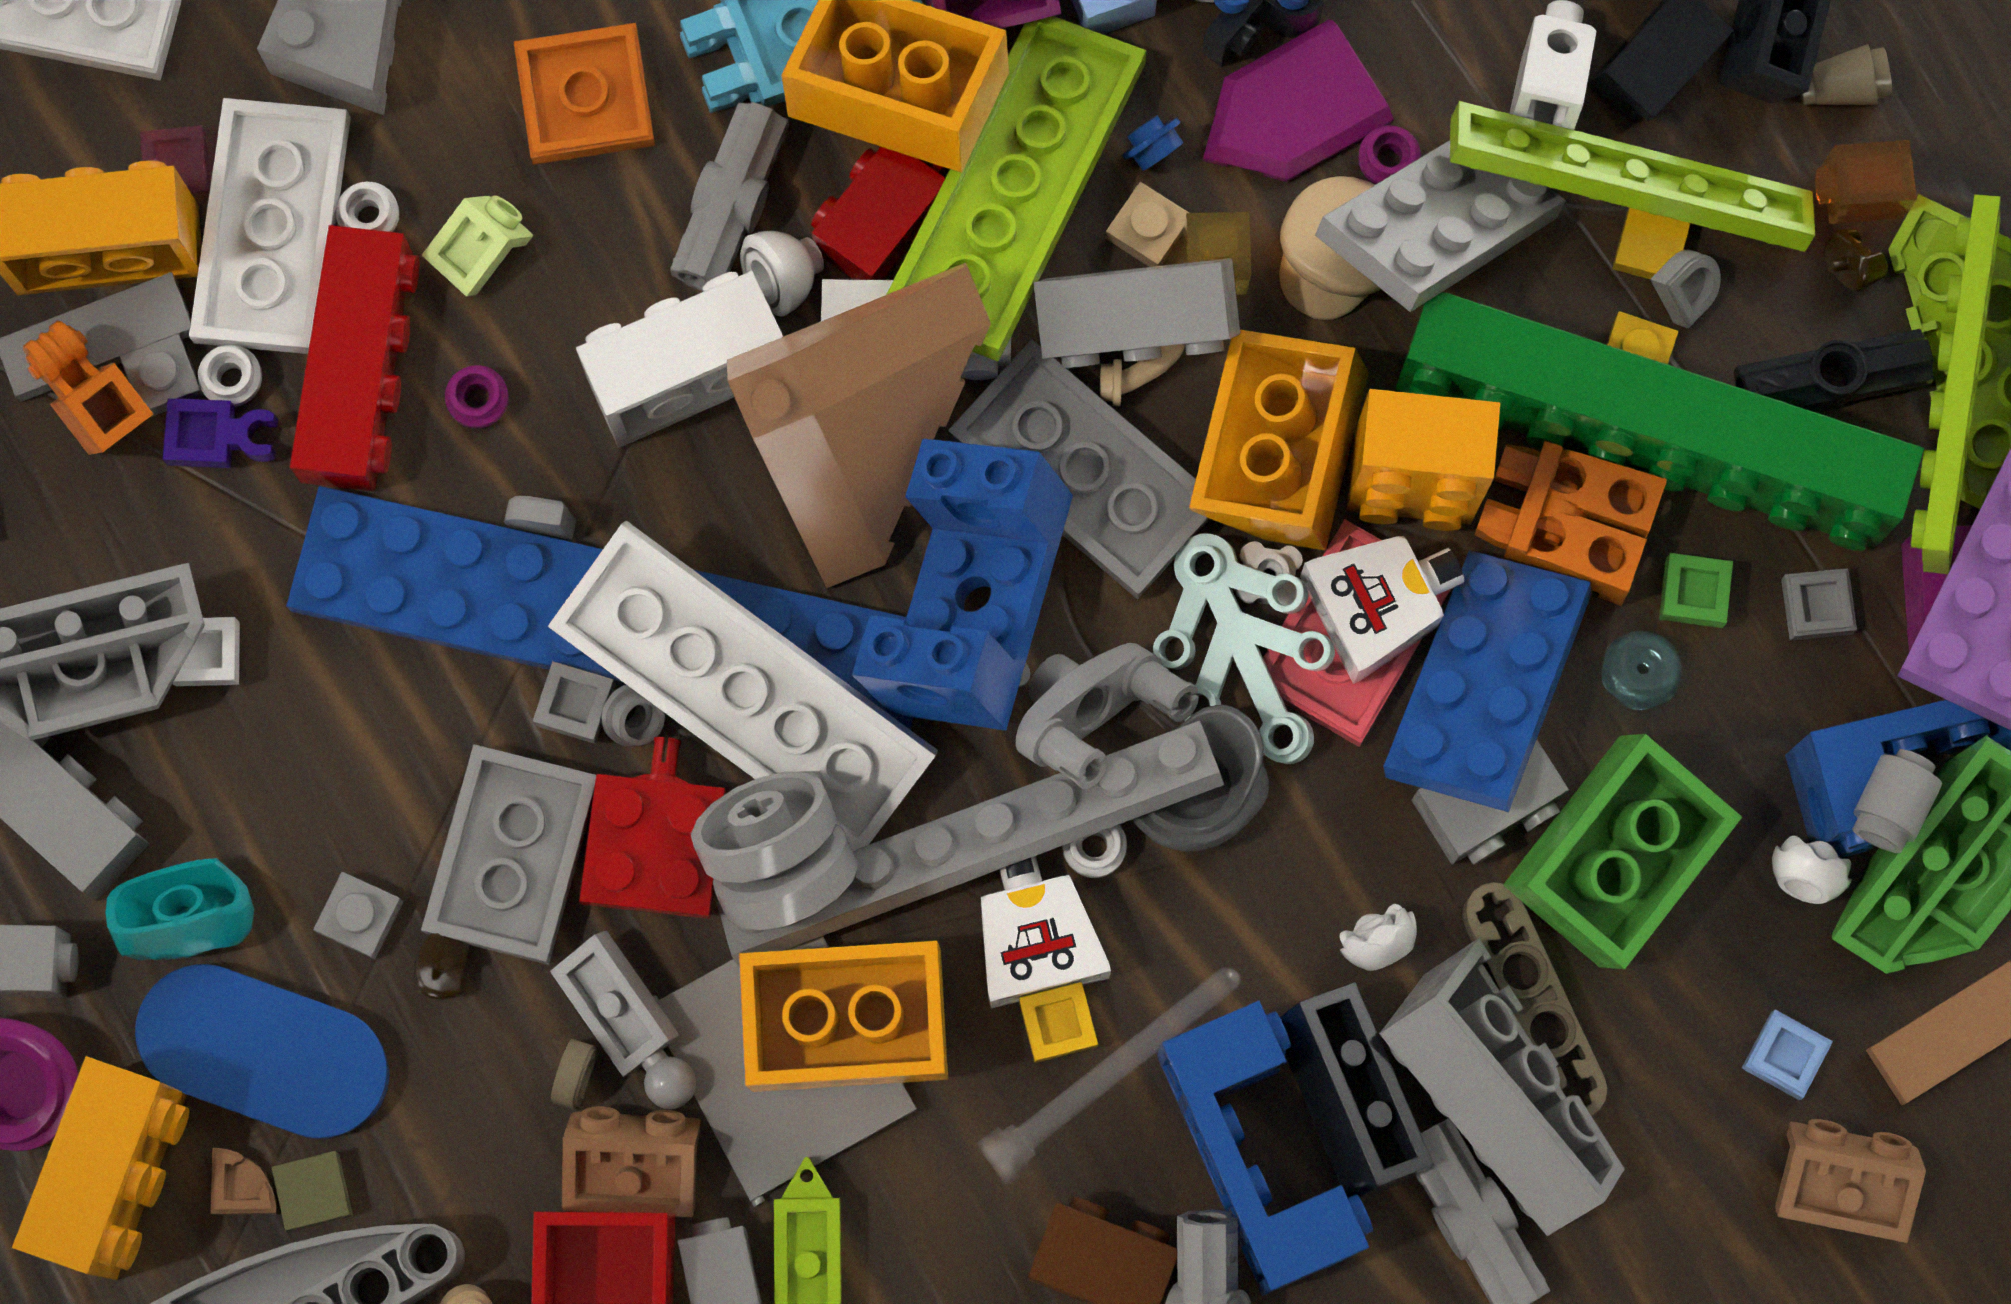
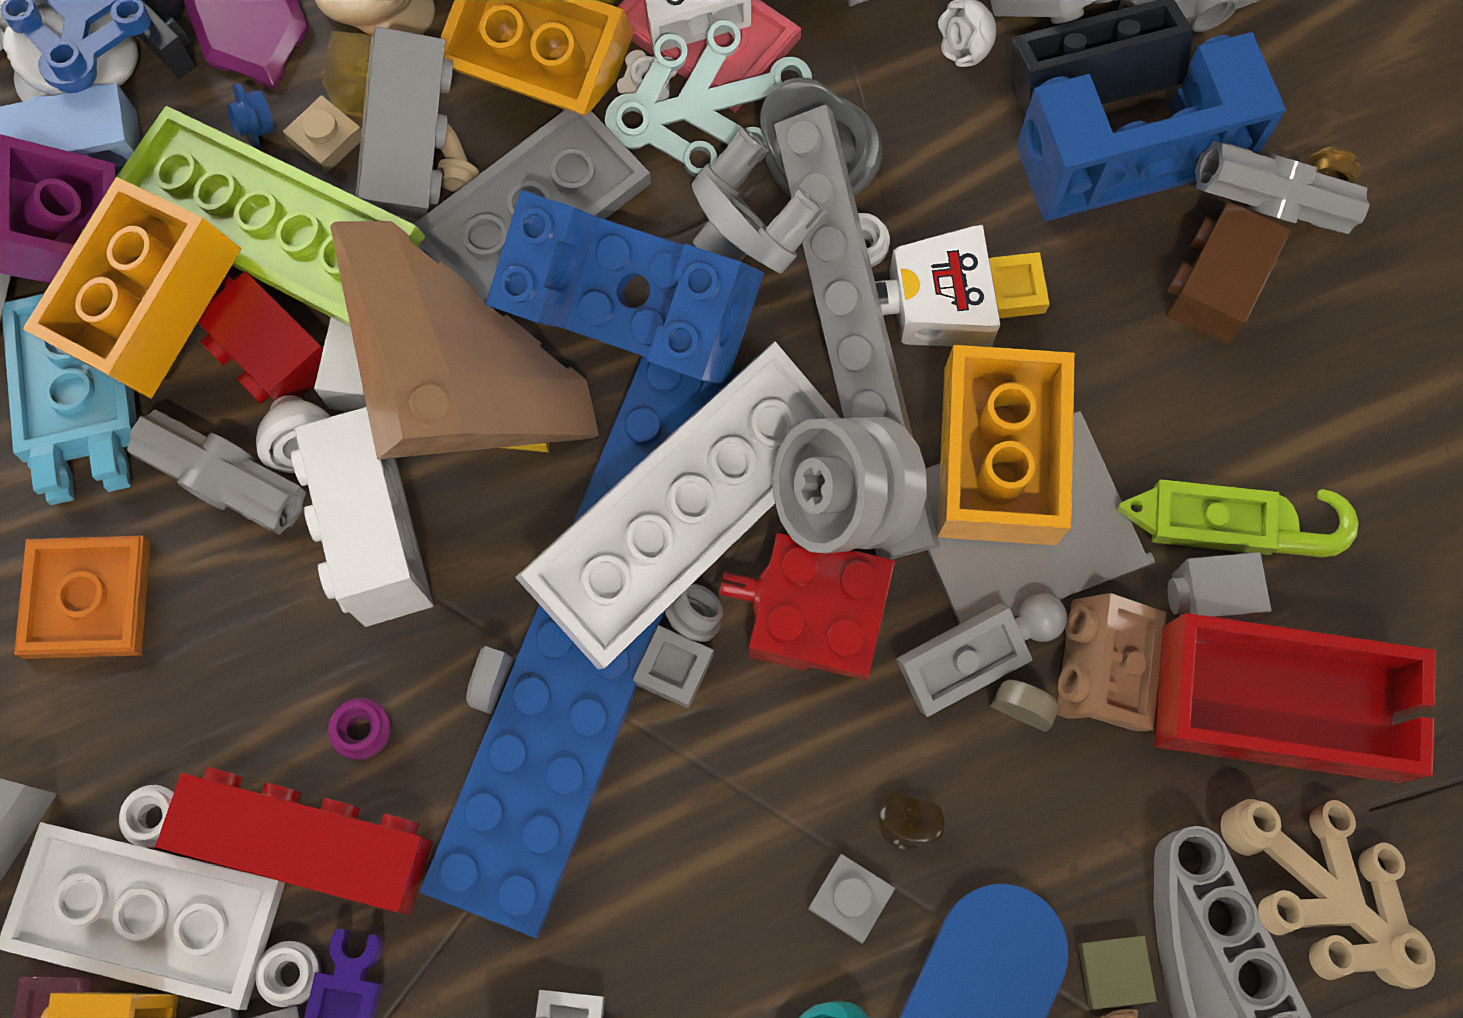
camera: 80 degrees left, 5 degrees down
light grey plate [421,744,596,965] -> none
yellowish green bracket [422,195,533,296] -> none
clear piece [977,967,1239,1185] -> none

